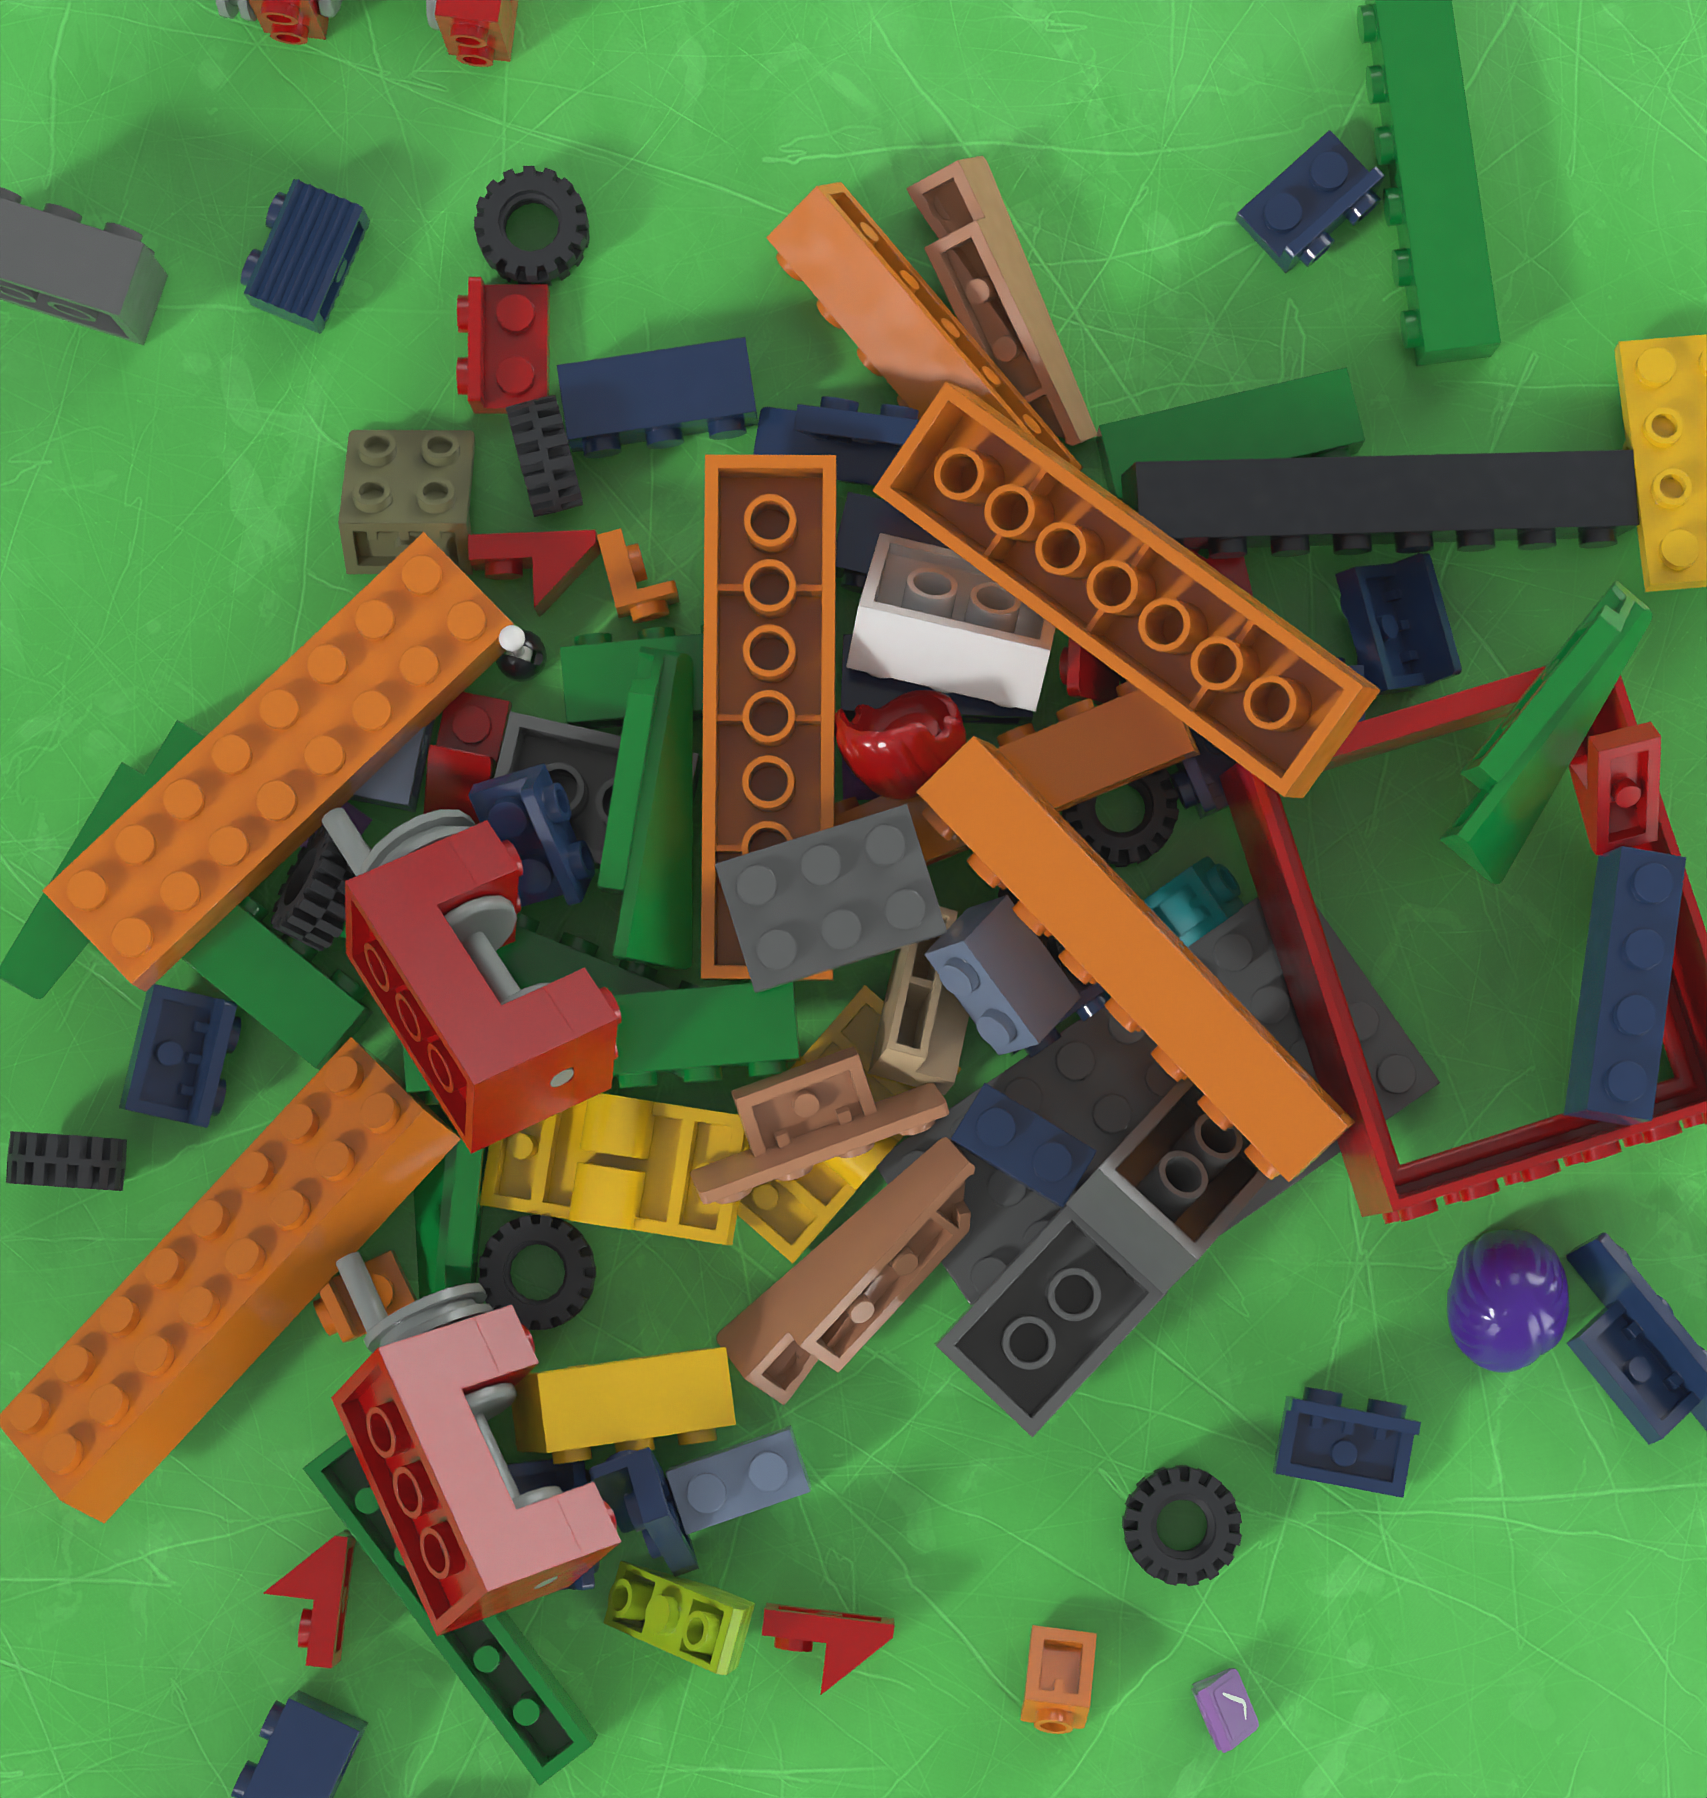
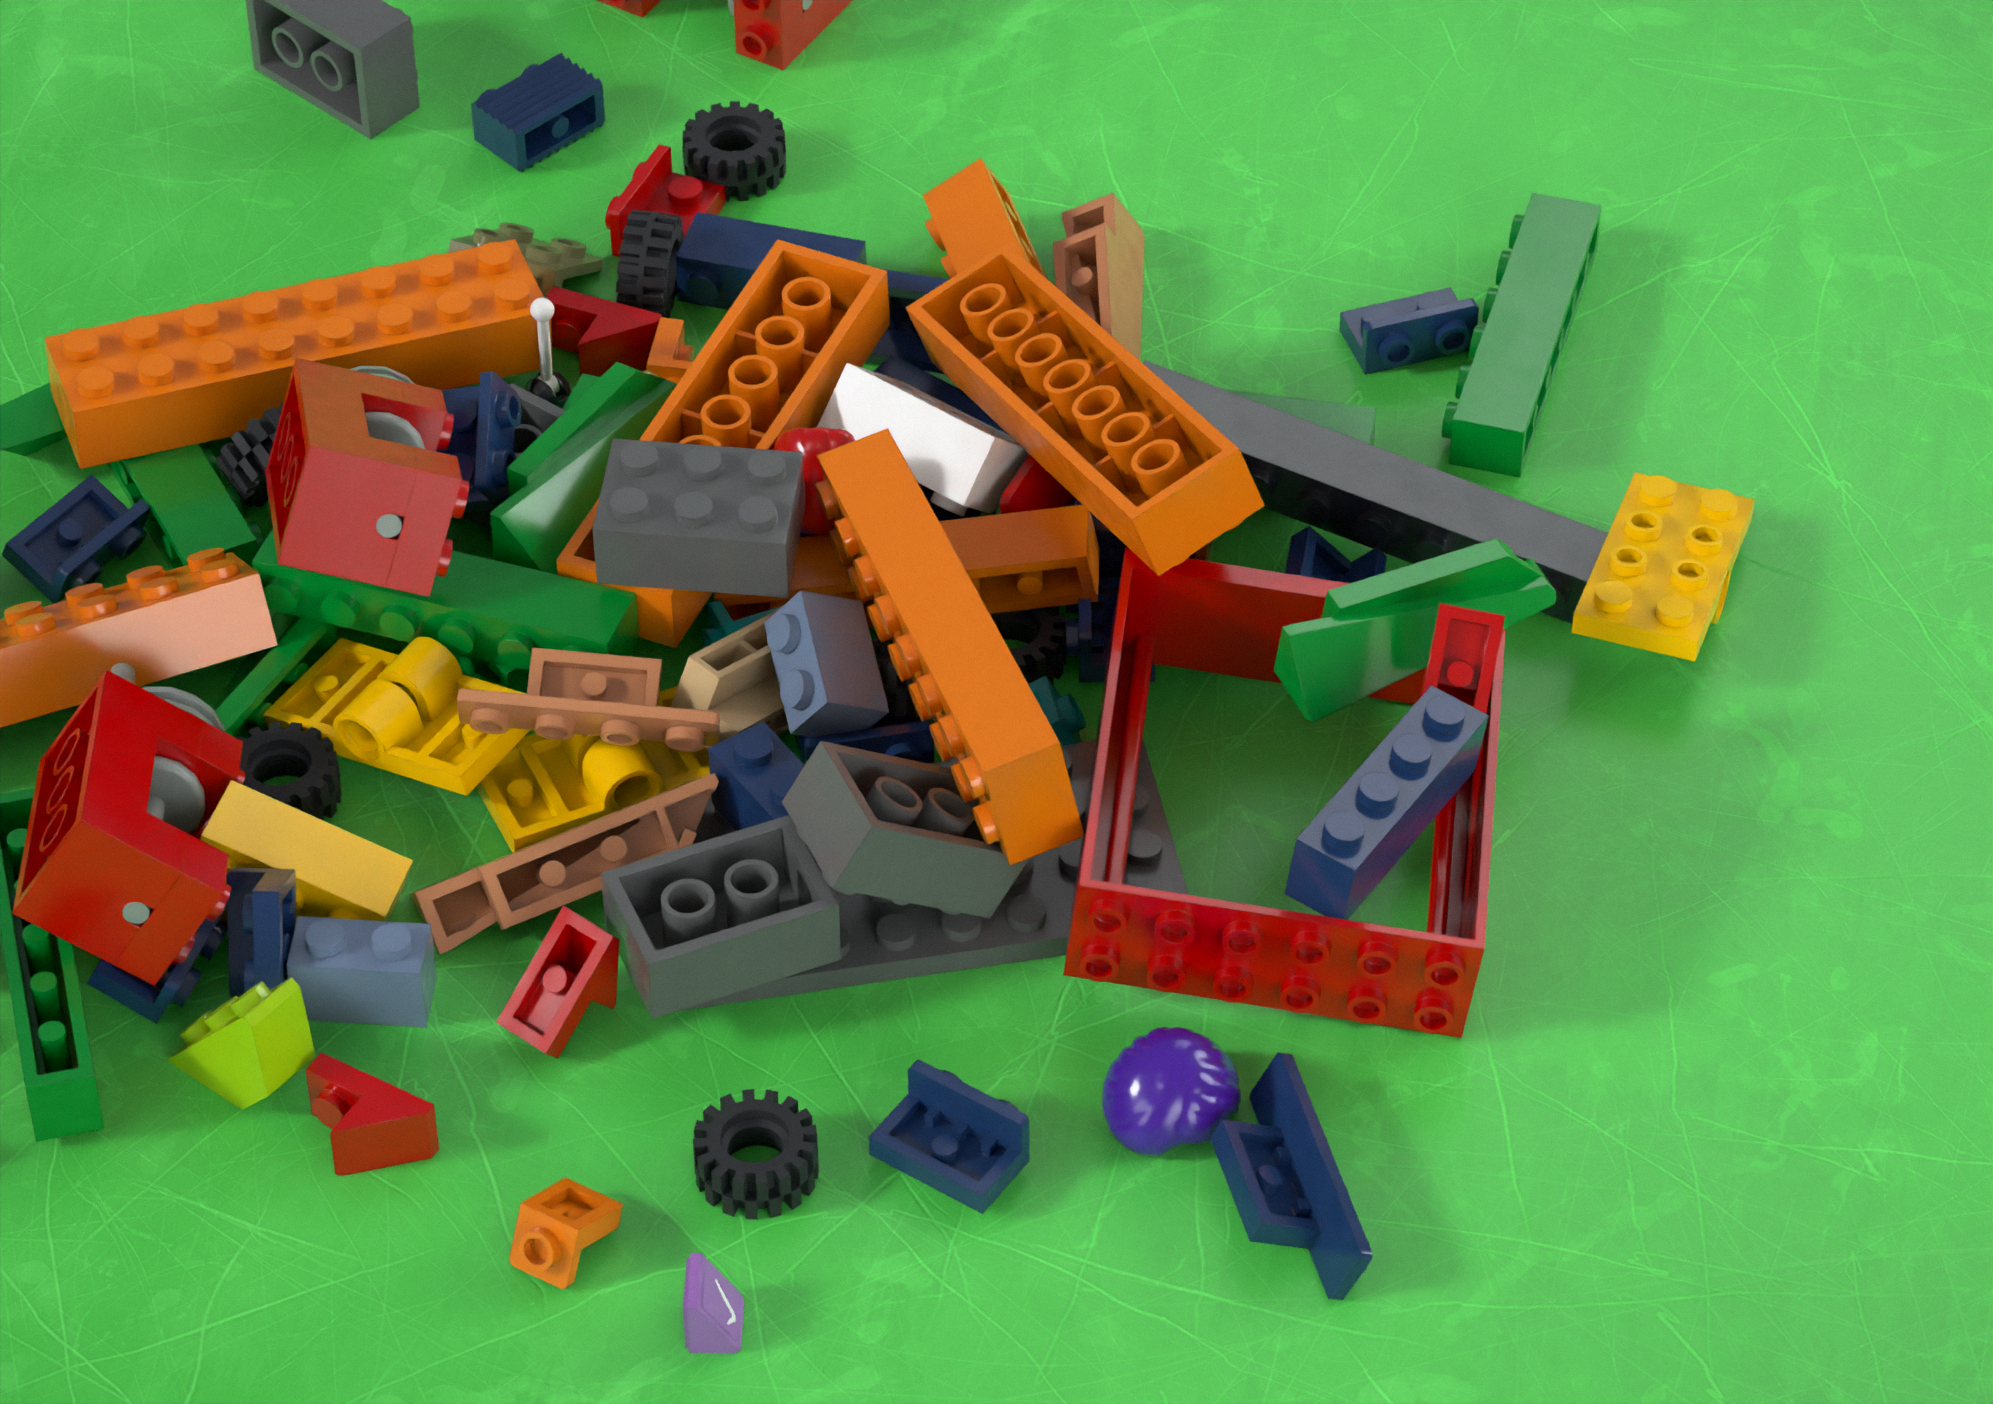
camera: 20 degrees right, 40 degrees down
none -> red slope [496,906,620,1059]

